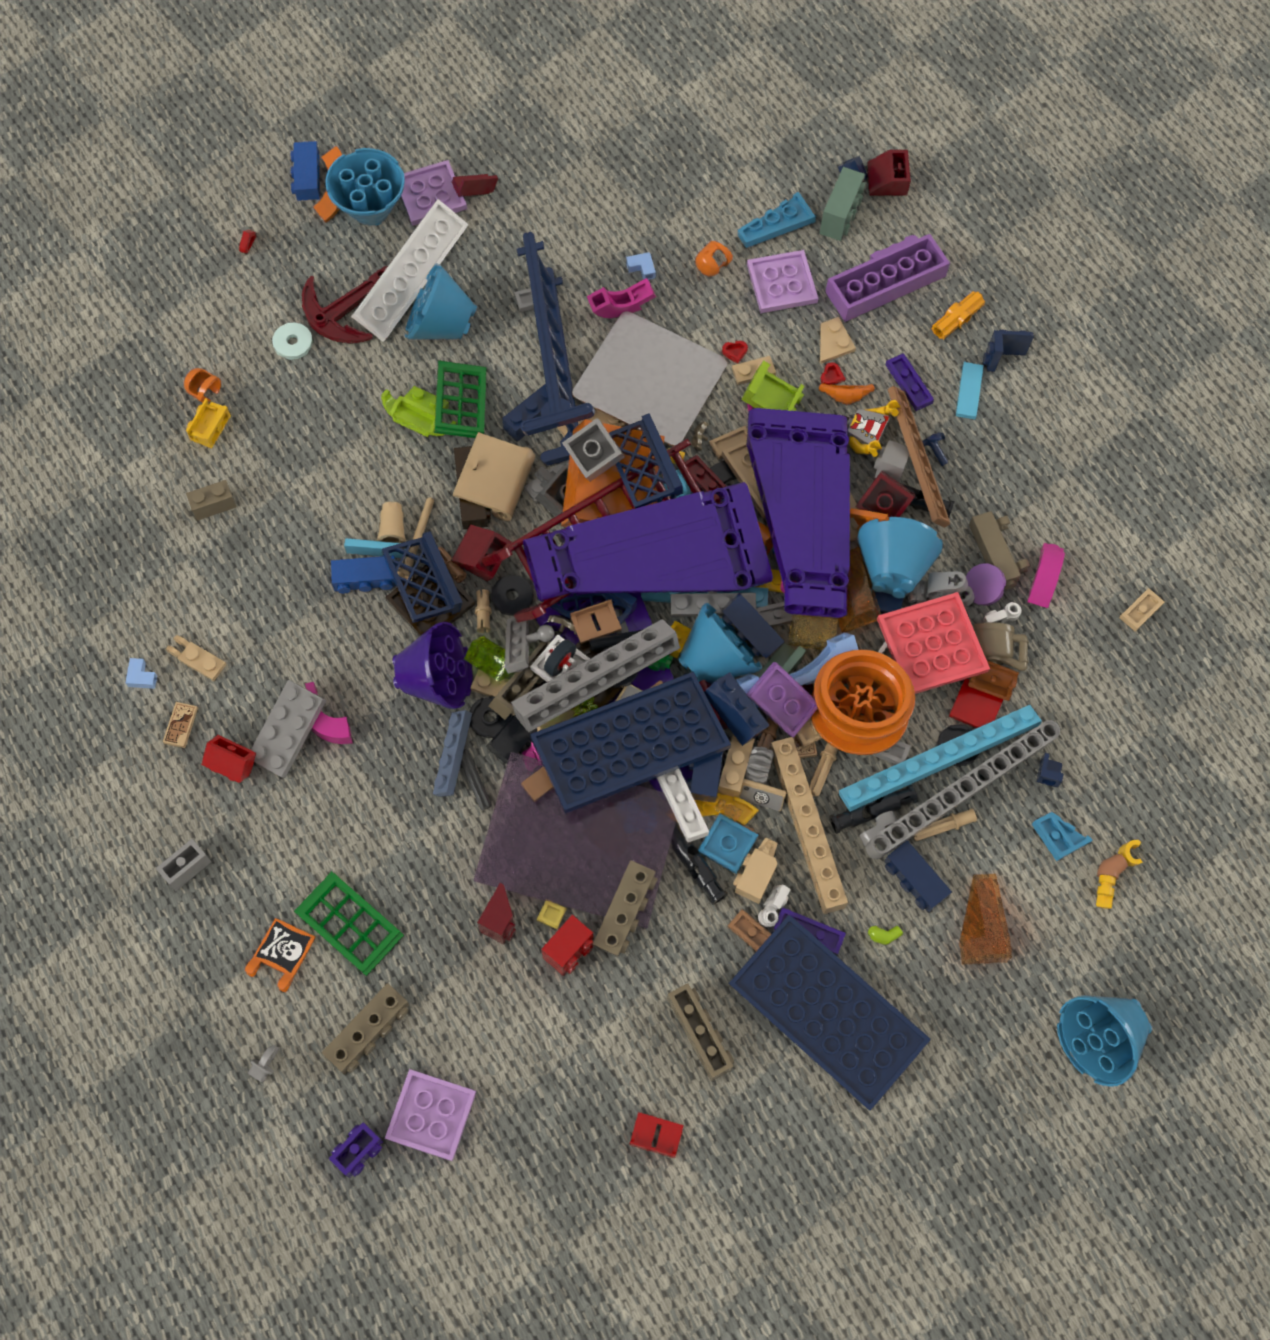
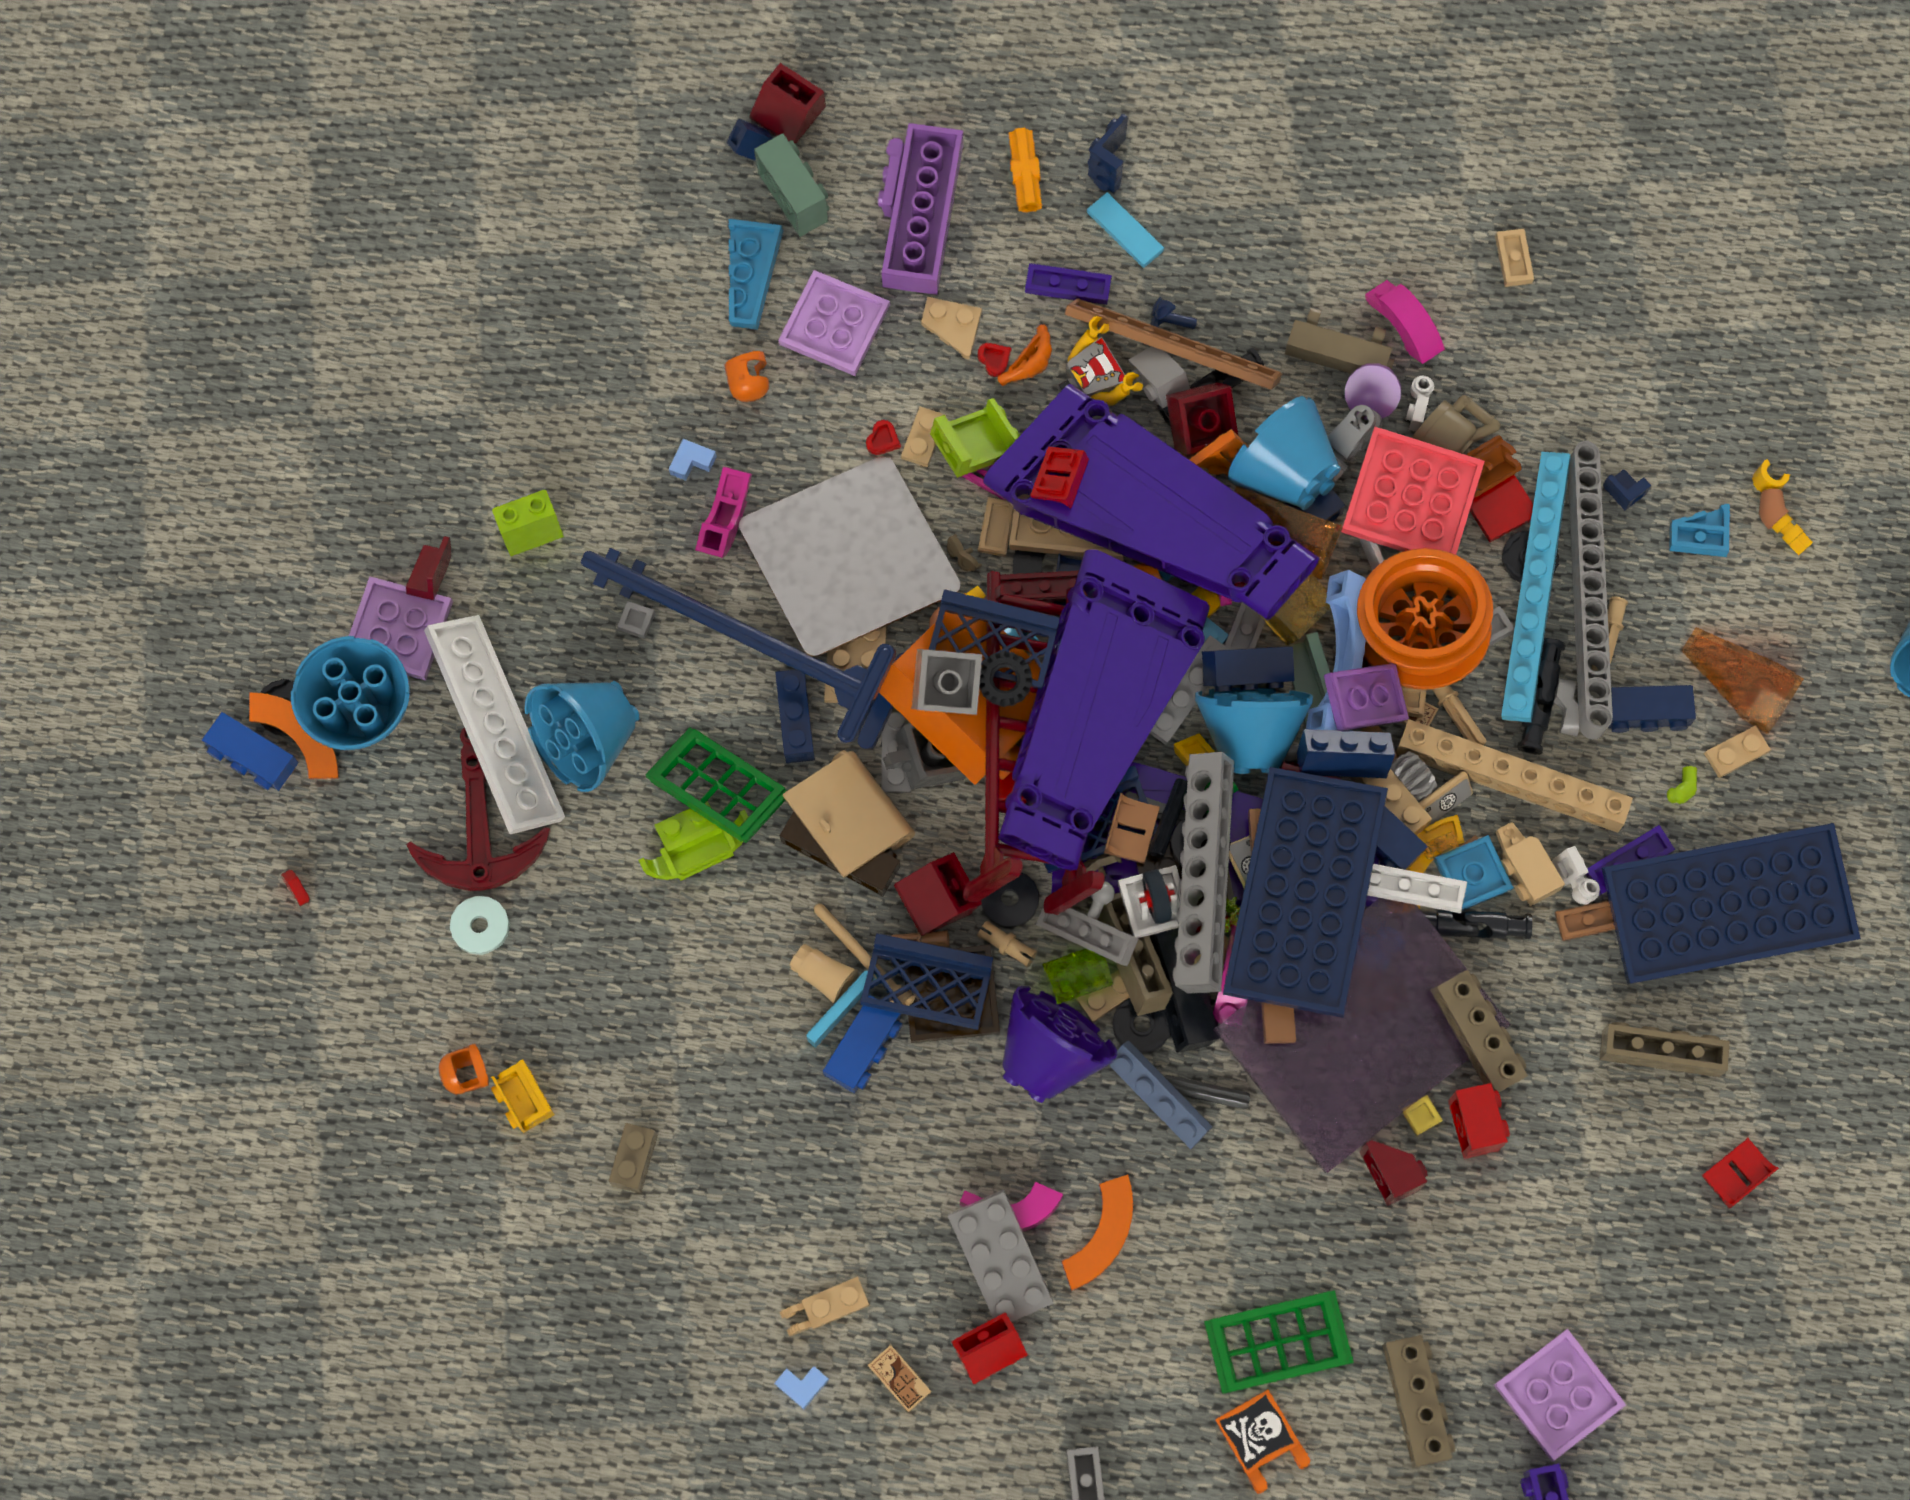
camera: 50 degrees left, 5 degrees up
none -> lime panel [492,489,564,557]
none -> black tyre [979,651,1032,707]
none -> red piece [1030,446,1089,509]
none -> orange tile [1062,1175,1133,1291]
none -> tan plate [1704,725,1771,778]

